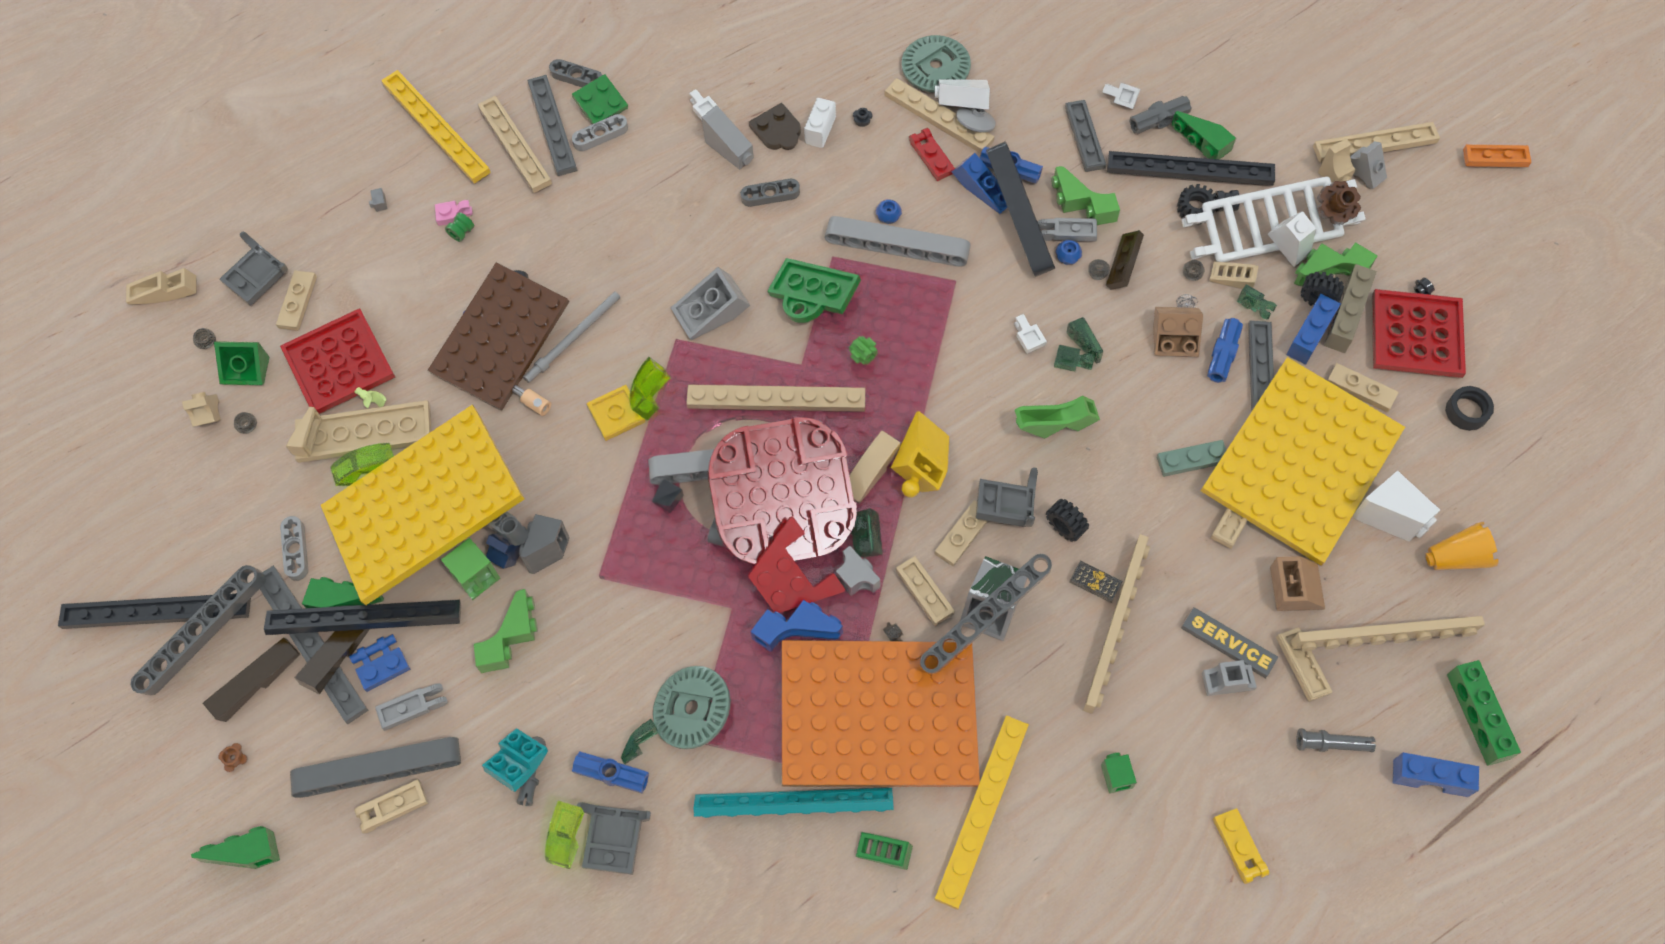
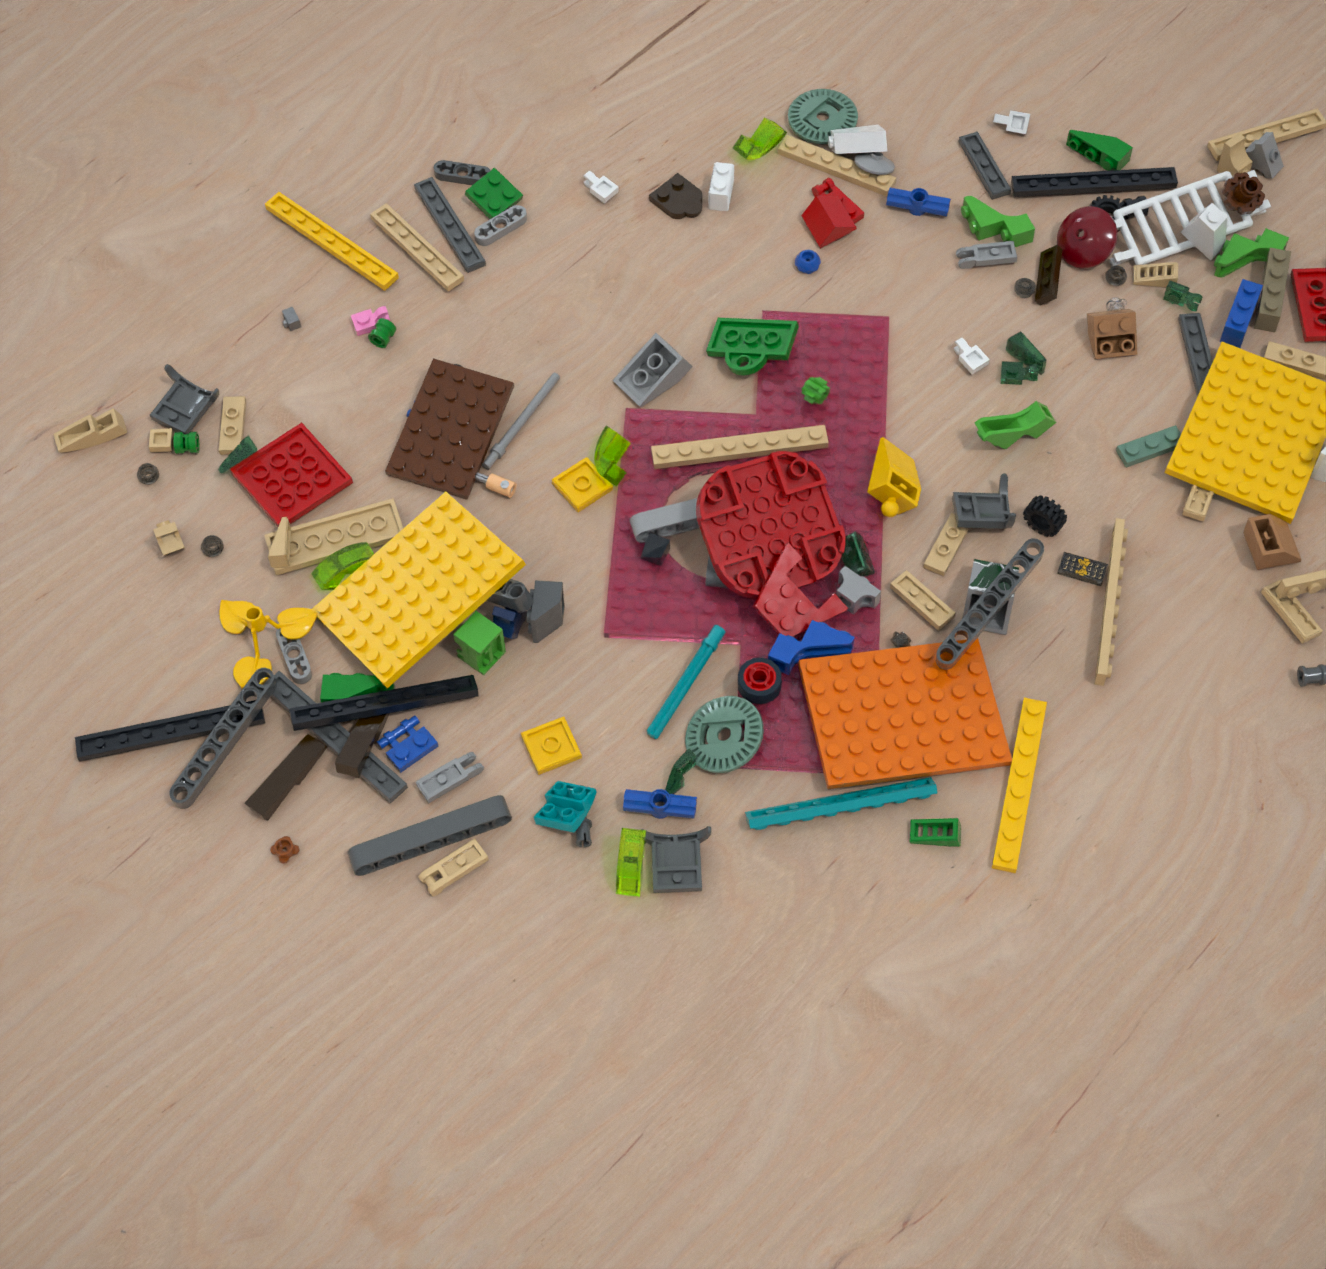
camera: 10 degrees left, 5 degrees down
green slope [191,826,280,869] -> none
green slope [214,341,270,385] -> none
yellowish green piece [355,387,386,408] -> none
bright green arch [474,589,538,673] -> none
light grey slope [701,105,754,170] -> none
dark grey beam [740,178,800,207] -> none
light grey beam [824,216,971,267] -> none
tan slope [850,431,900,504] -> none
black plate [853,108,873,127] -> none
blue slope [952,153,1007,214] -> none
black beam [986,141,1055,277] -> none
blue plate [1055,240,1082,265] -> none
green brick [1101,752,1137,794] -> none
dark grey piece [1129,96,1192,134] -> none
dark grey tile [1181,607,1278,679] -> none
light grey brick [1202,660,1257,696] -> none
blue piece [1207,318,1243,383] -> none
yellow plate [1213,808,1269,884] -> none
black tyre [1300,271,1344,306] -> none
none -> tan plate [149,428,174,452]
none -> green wheel [173,432,200,454]
none -> clear green slope [217,435,258,473]
none -> yellow plant [219,600,318,689]
none -> yellow tile [521,716,582,775]
none -> teal axle [647,625,726,739]
none -> clear neon green brick [733,117,787,160]
none -> wheel [738,658,782,704]
none -> red slope [801,196,857,249]
none -> dark red dish [1057,206,1118,269]

